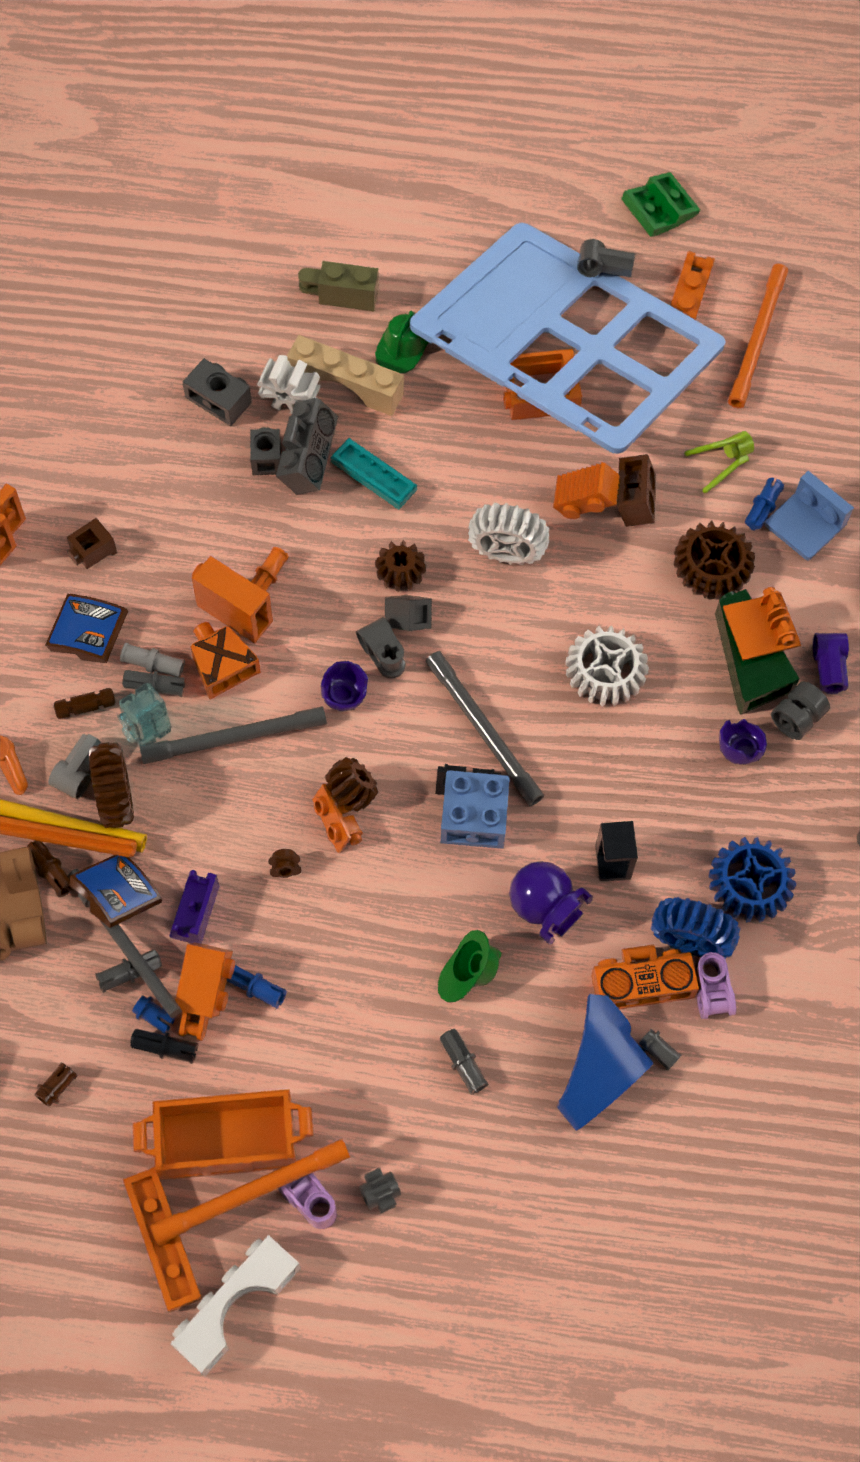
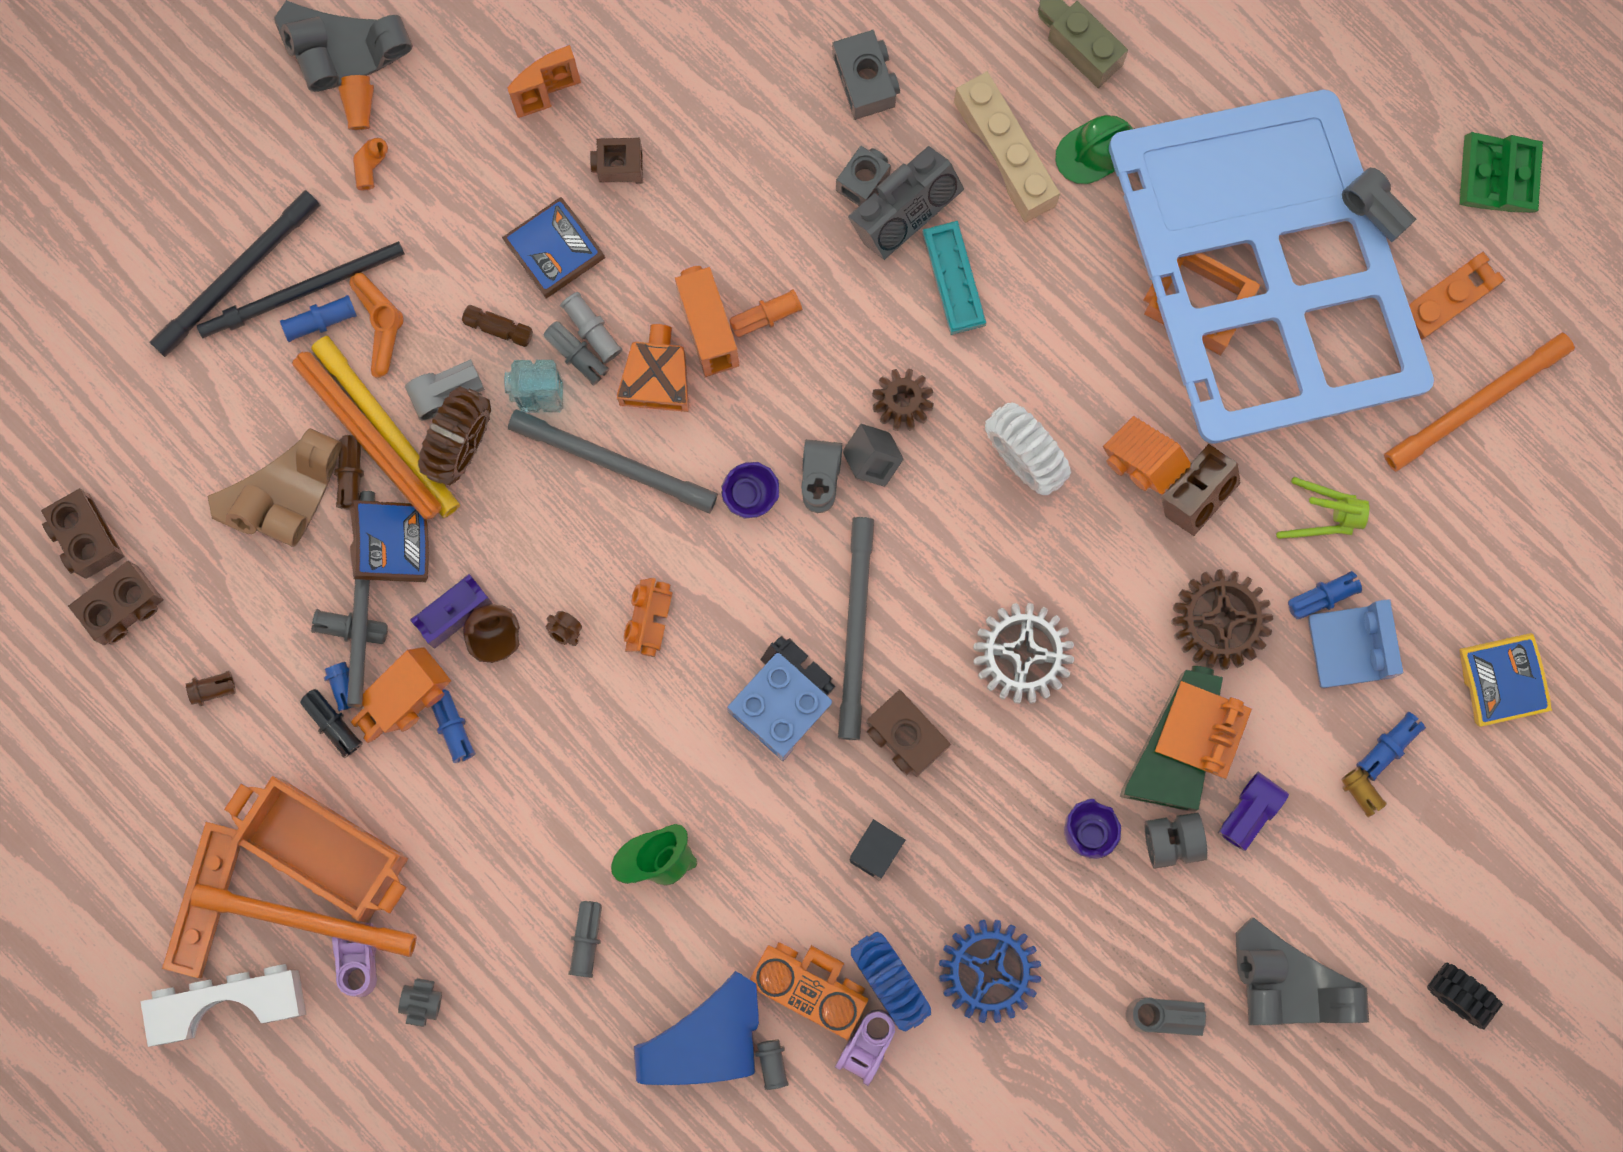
camera: 40 degrees right, 15 degrees up
white gear [257,355,321,414] -> none
reddish brown gear [325,757,379,812] -> none
dark purple tile [509,861,593,944] -> none
none -> reddish brown hair [463,604,520,663]
none -> reddish brown brick [866,689,951,777]

